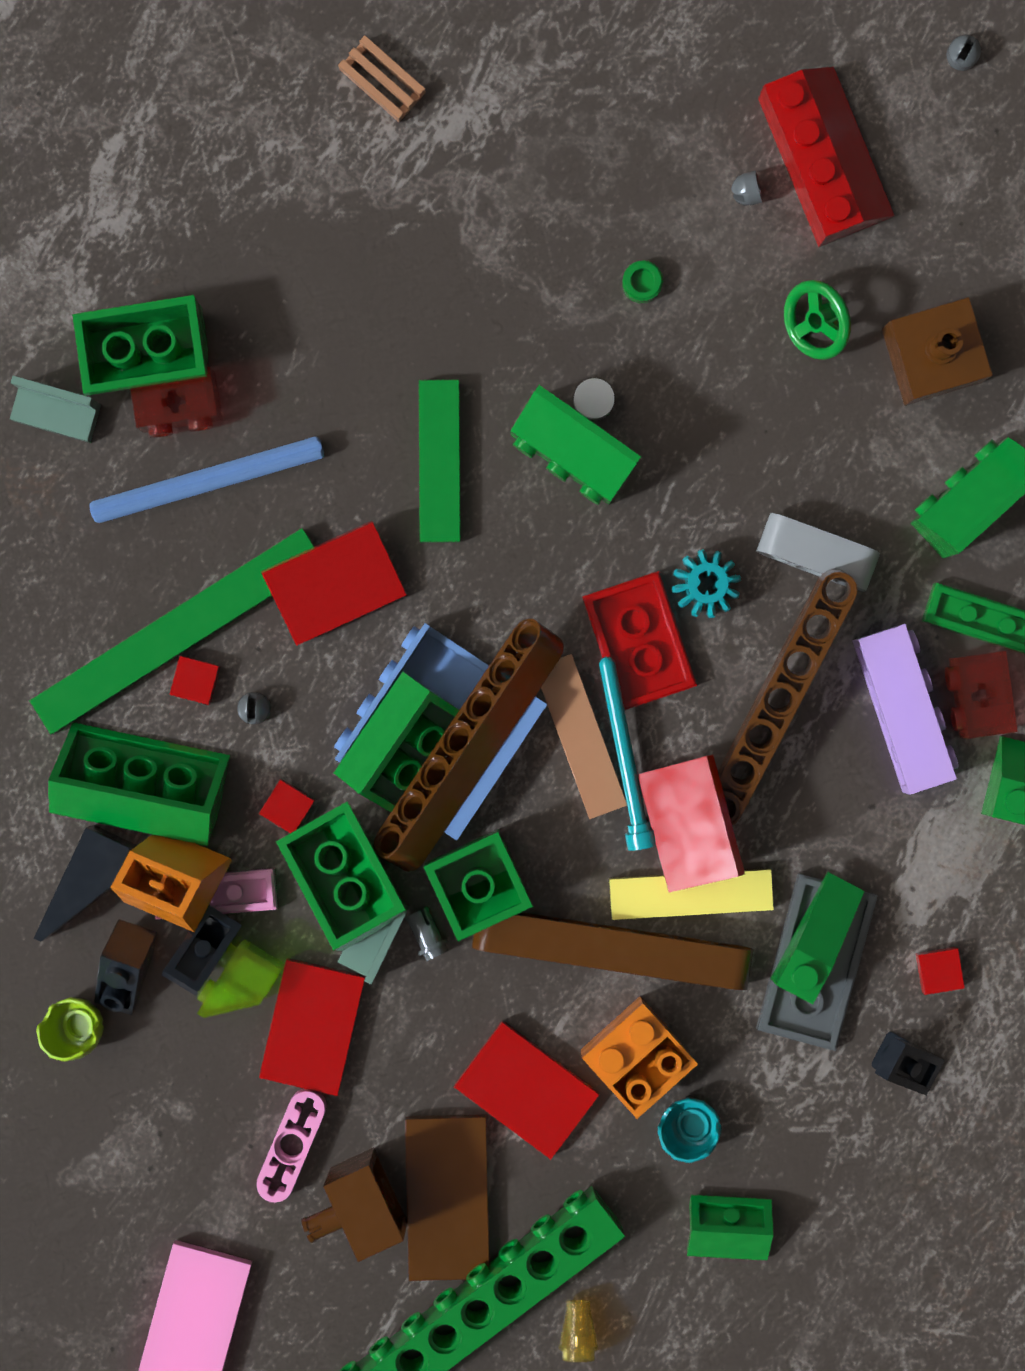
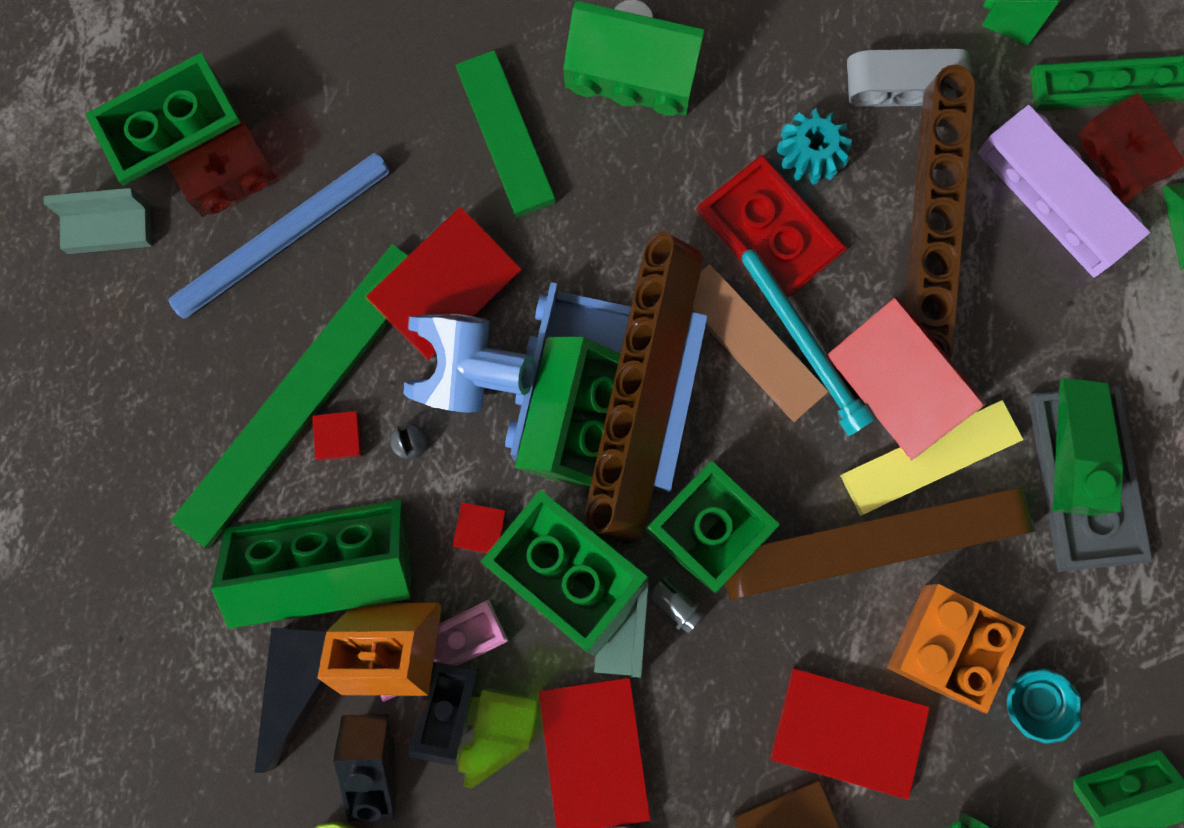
camera: 15 degrees left, 10 degrees down
none -> medium blue connector [403,314,536,413]

